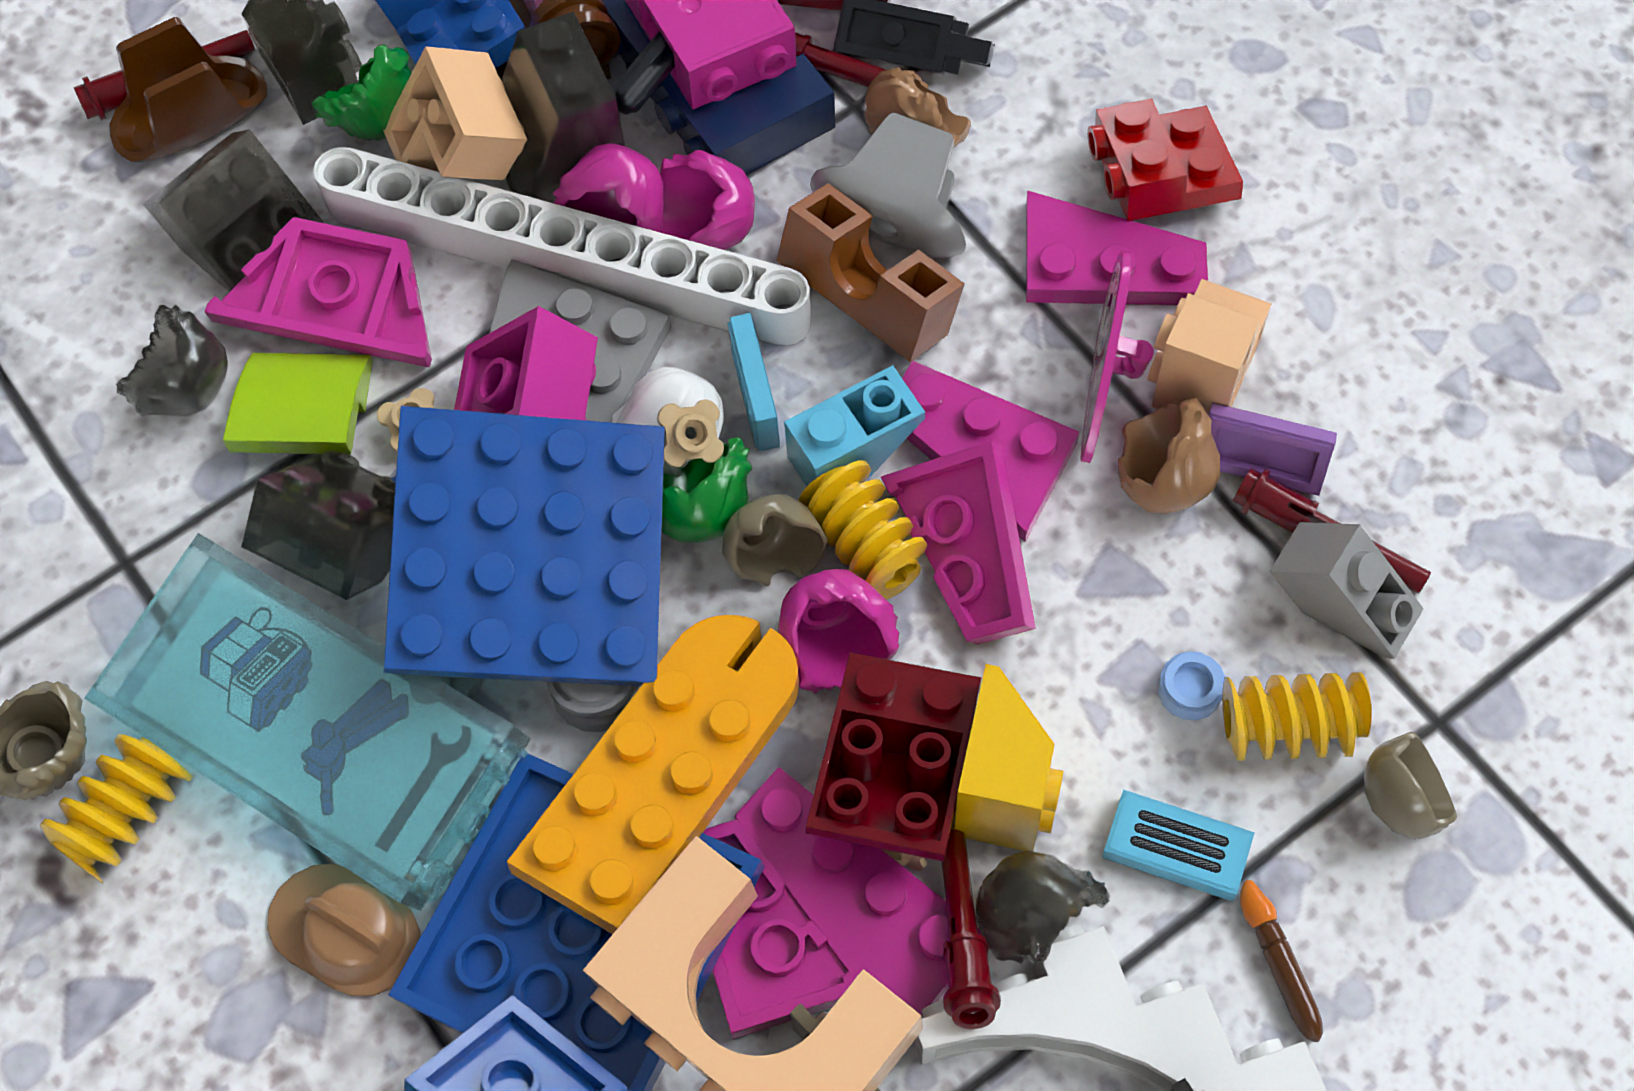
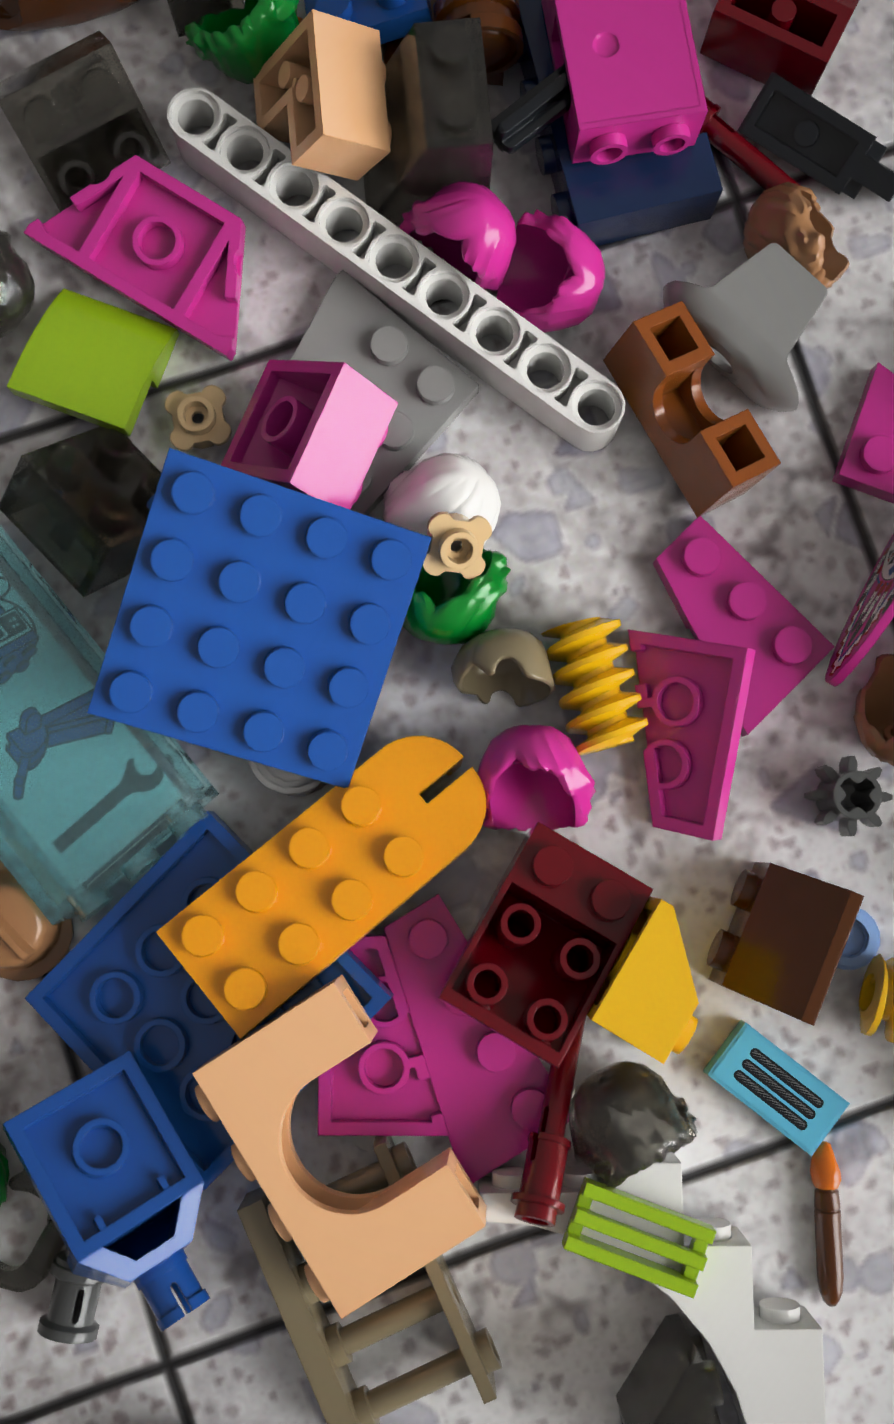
camera: 10 degrees right, 20 degrees up
medium azure tile [727,313,780,451] -> none
medium azure slope [784,365,925,487] -> none
none -> lime tile [562,1177,717,1299]
none -> reddish brown slope [707,862,864,1026]
none -> dark grey gear [804,756,893,836]

